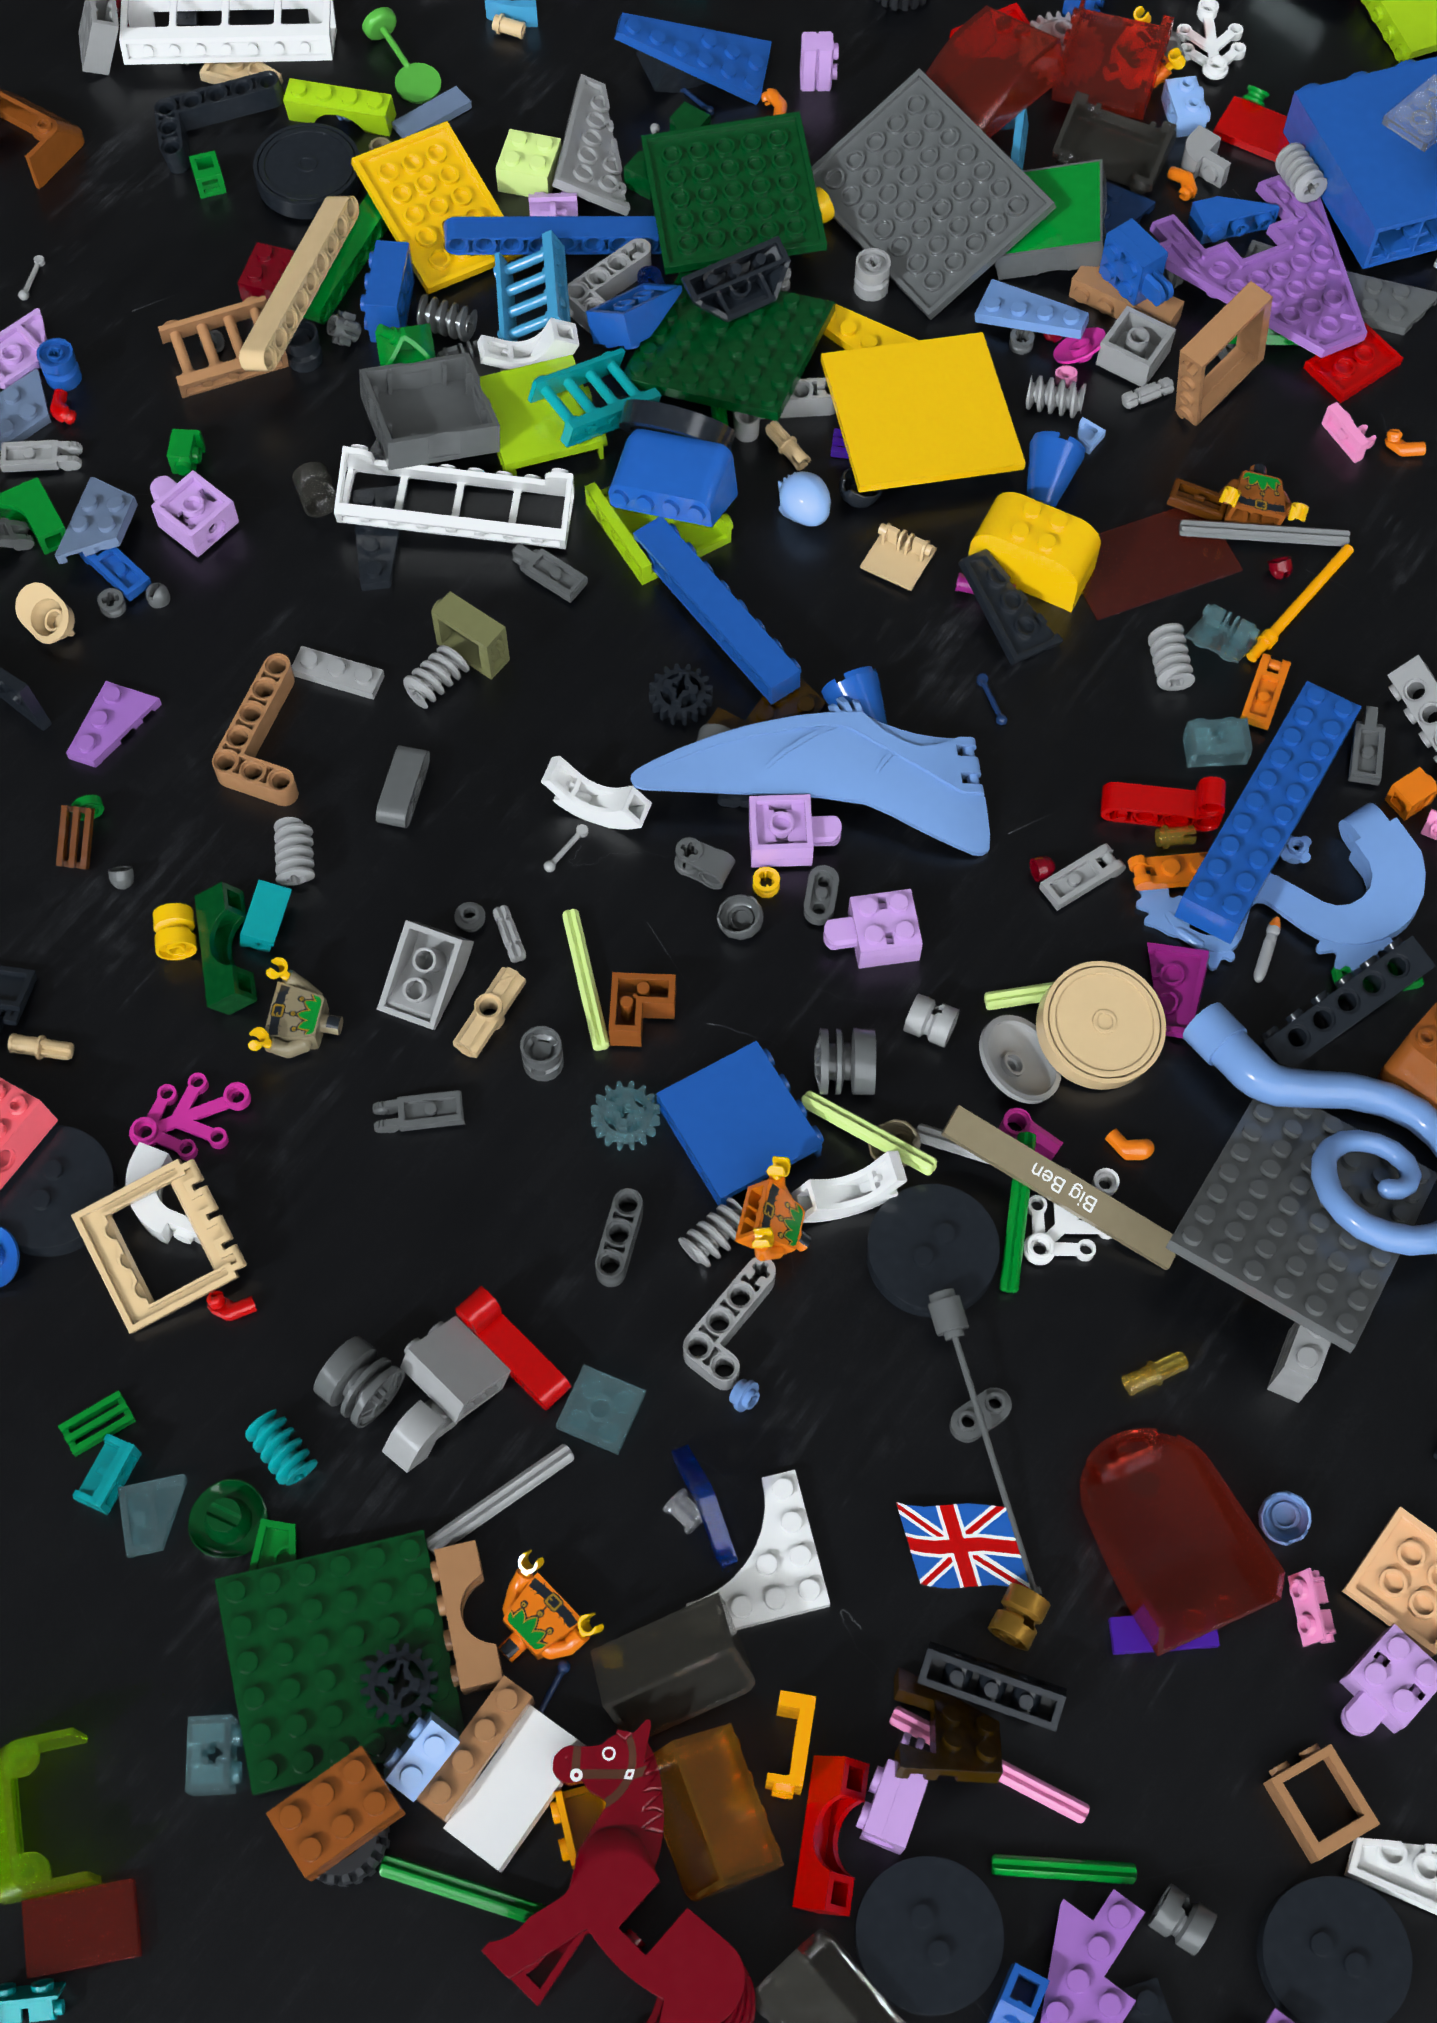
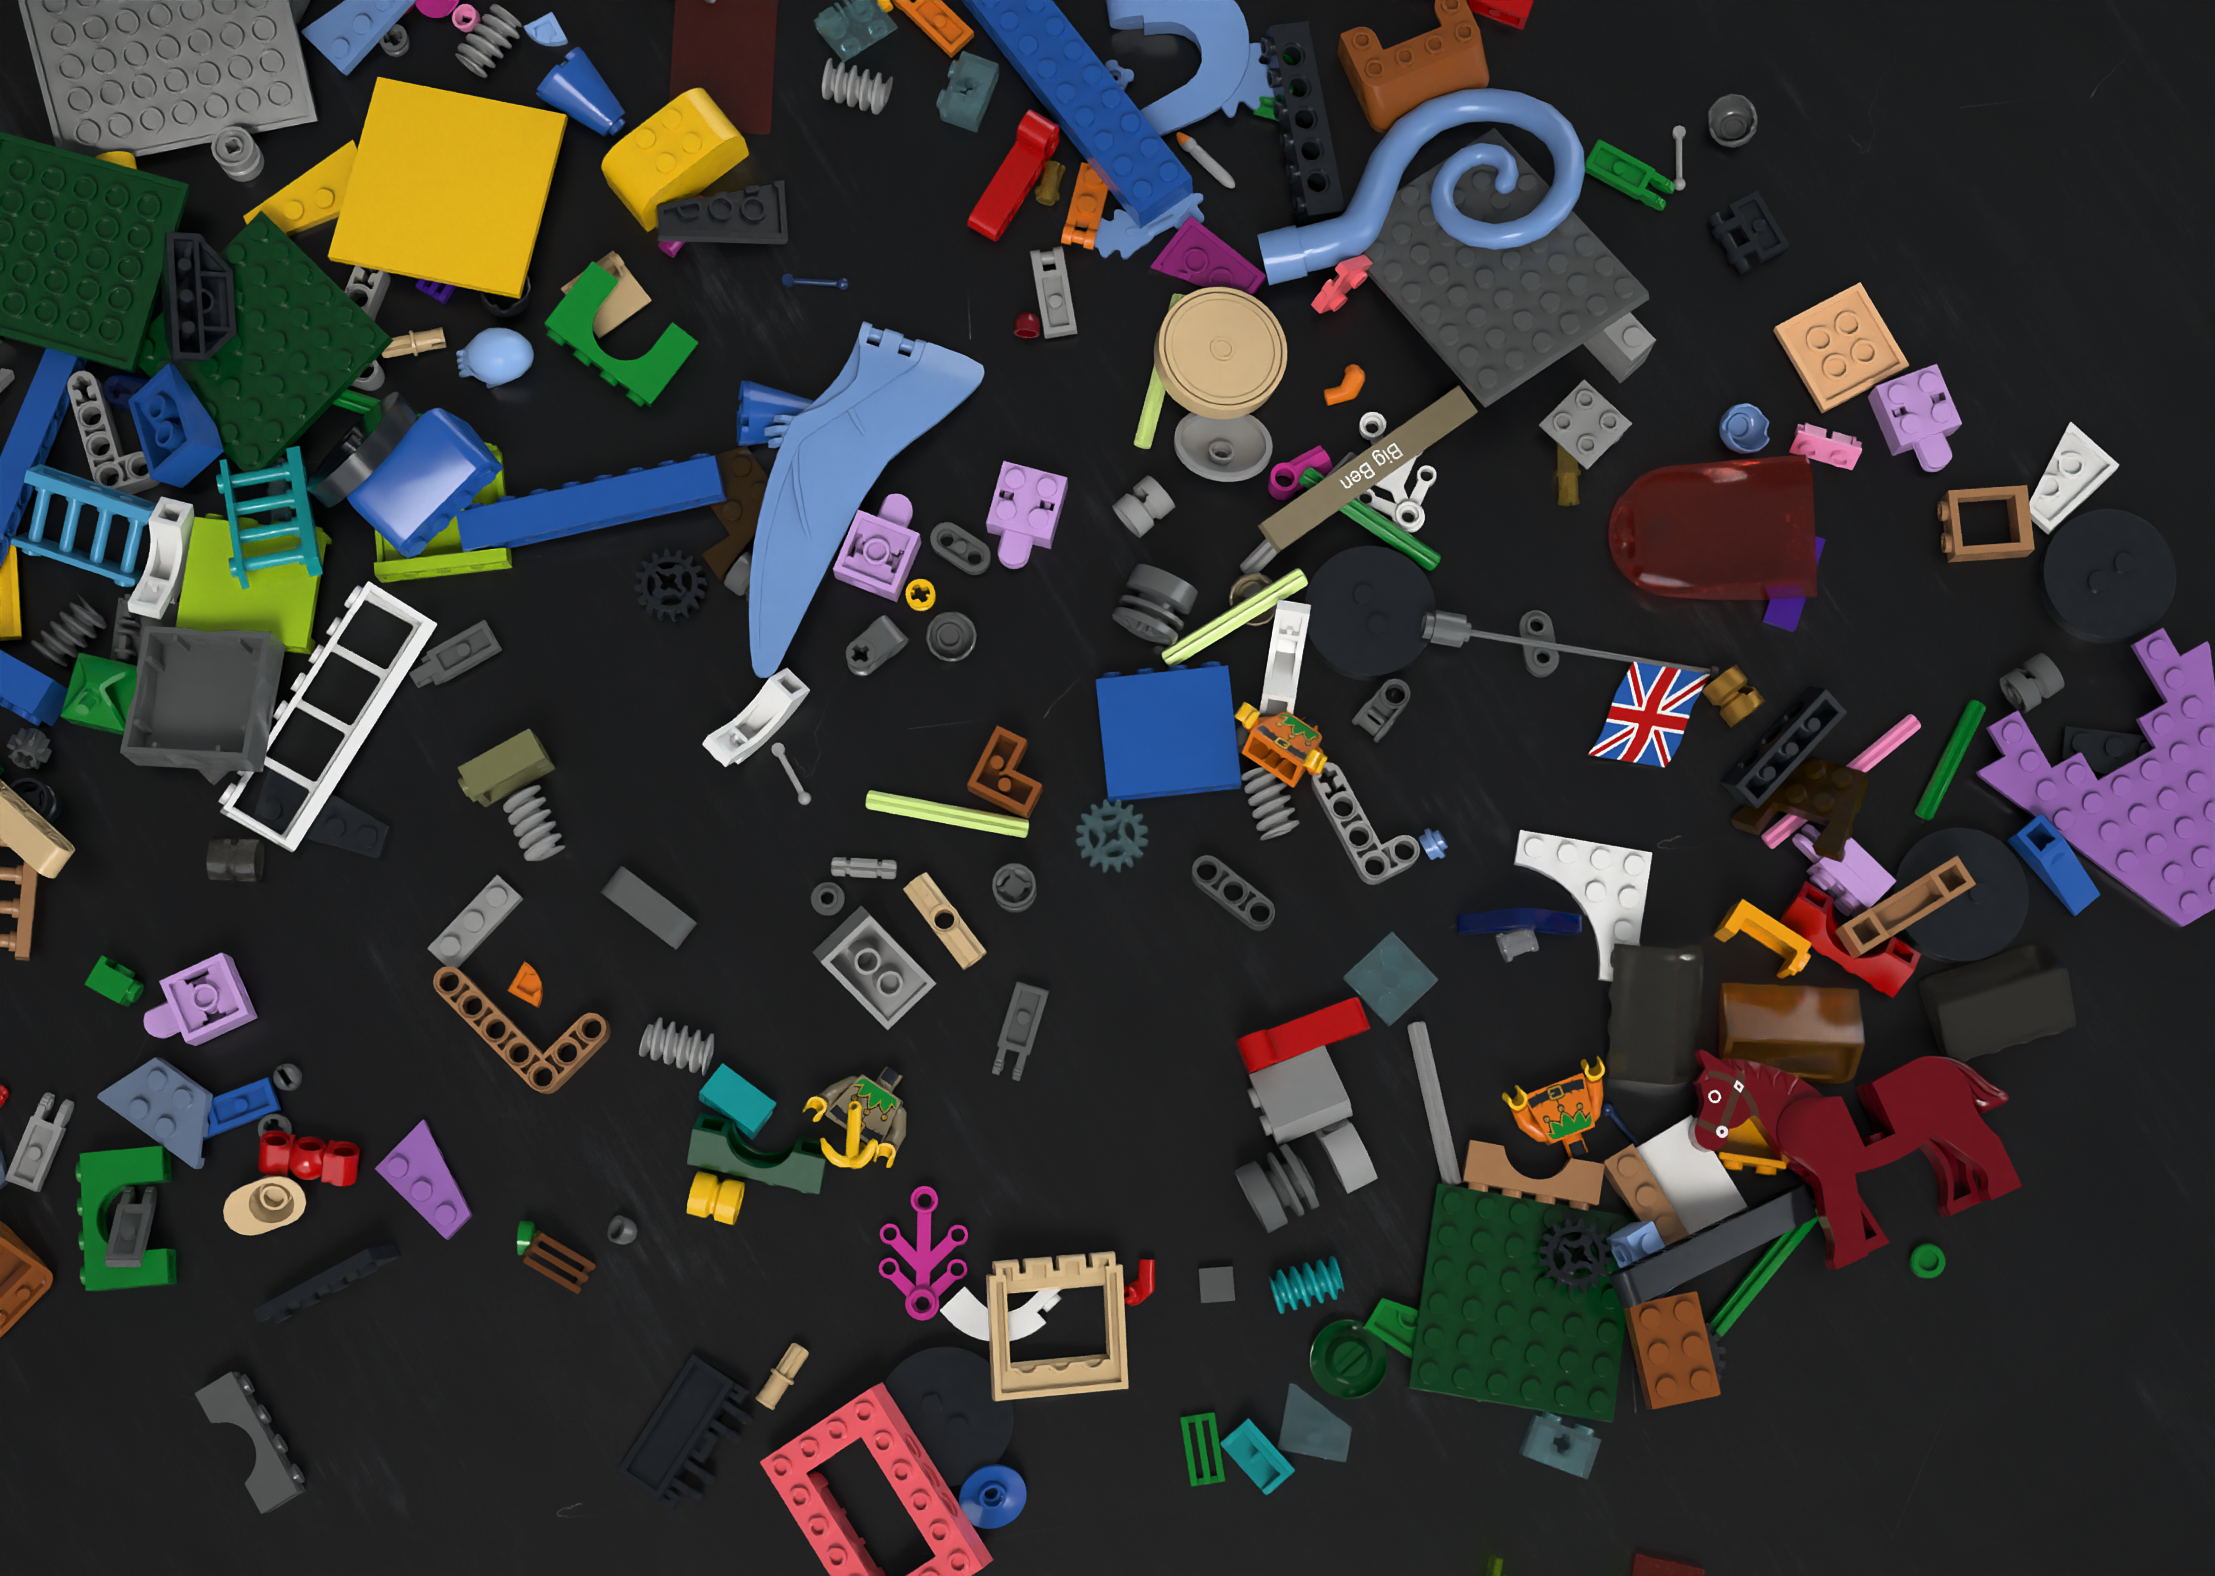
camera: 65 degrees left, 15 degrees up
none -> red piece [258,1130,360,1186]
none -> orange tile [508,961,543,1008]
none -> green arch [544,261,698,407]
none -> yellow piece [820,1100,878,1169]
none -> dark grey tile [1198,1266,1235,1303]
none -> coral wing [1311,254,1373,314]
none -> dark grey piece [1351,679,1410,743]
none -> light grey hinge [1539,380,1632,470]
none -> black beam [1608,1183,1817,1309]
none -> medium nougat arch [1835,856,1976,960]

